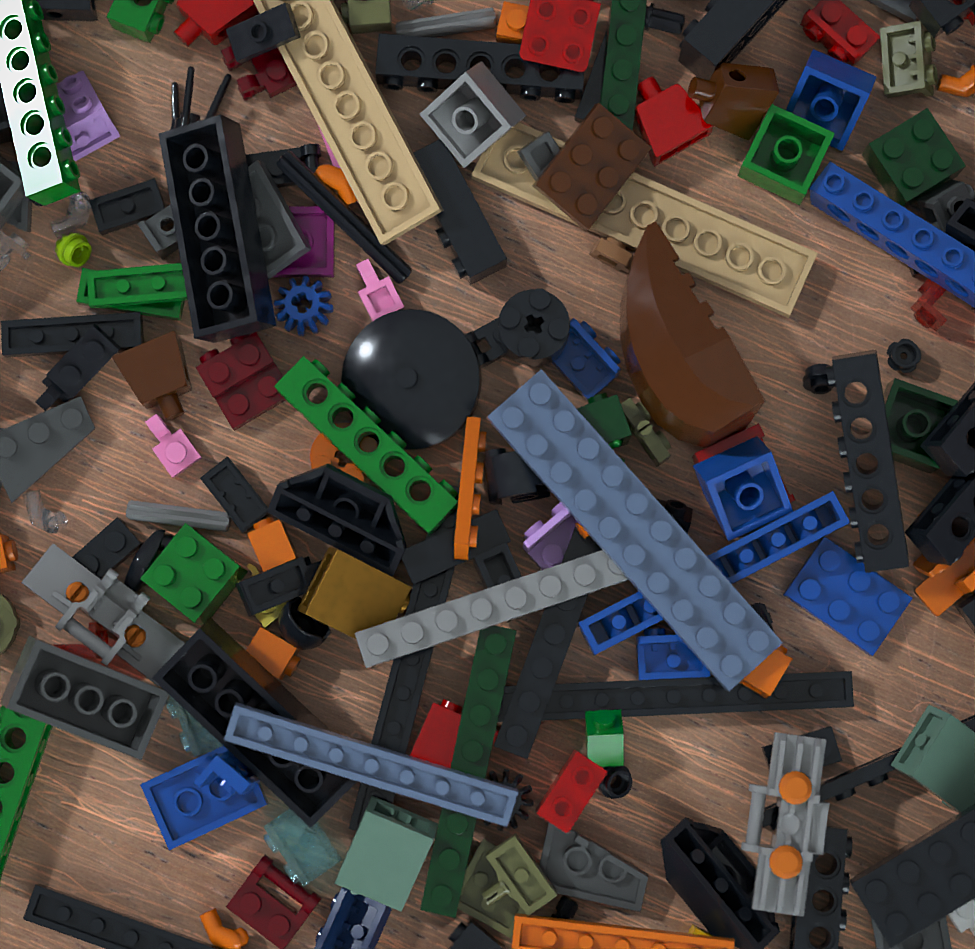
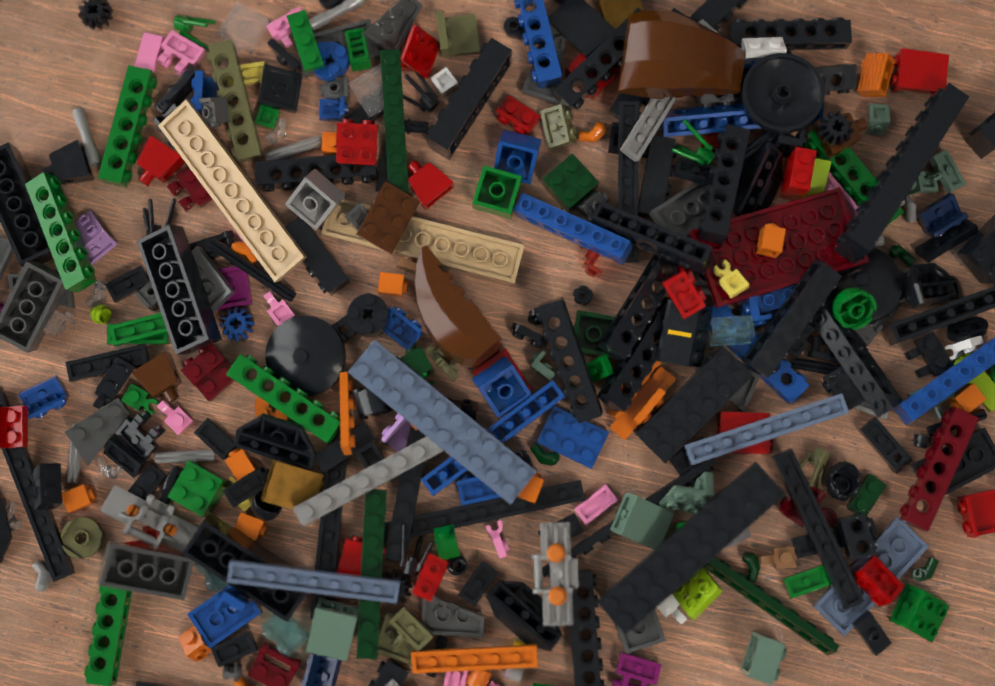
camera: 10 degrees left, 0 degrees up
black plate [226,3,301,63] -> none
reddish brown torso [688,63,779,140] -> none
none -> black plate [103,436,146,478]
none -> black plate [115,411,166,460]
none -> green plate [121,383,160,415]
none -> orange bracket [178,626,212,662]
none -> black plate [211,631,258,668]
none -> dark grey plate [222,660,242,682]
none -> orange brick [377,272,409,298]
none -> black plant [400,524,434,576]
none -> black plate [458,560,499,607]
none -> bright pink plate [485,520,510,559]
none -> black plate [510,322,549,349]
none -> sand green bracket [530,350,555,382]
none -> dark green arm [530,444,560,466]
none -> bright pink tile [574,484,618,525]
none -> green plate [587,354,614,383]

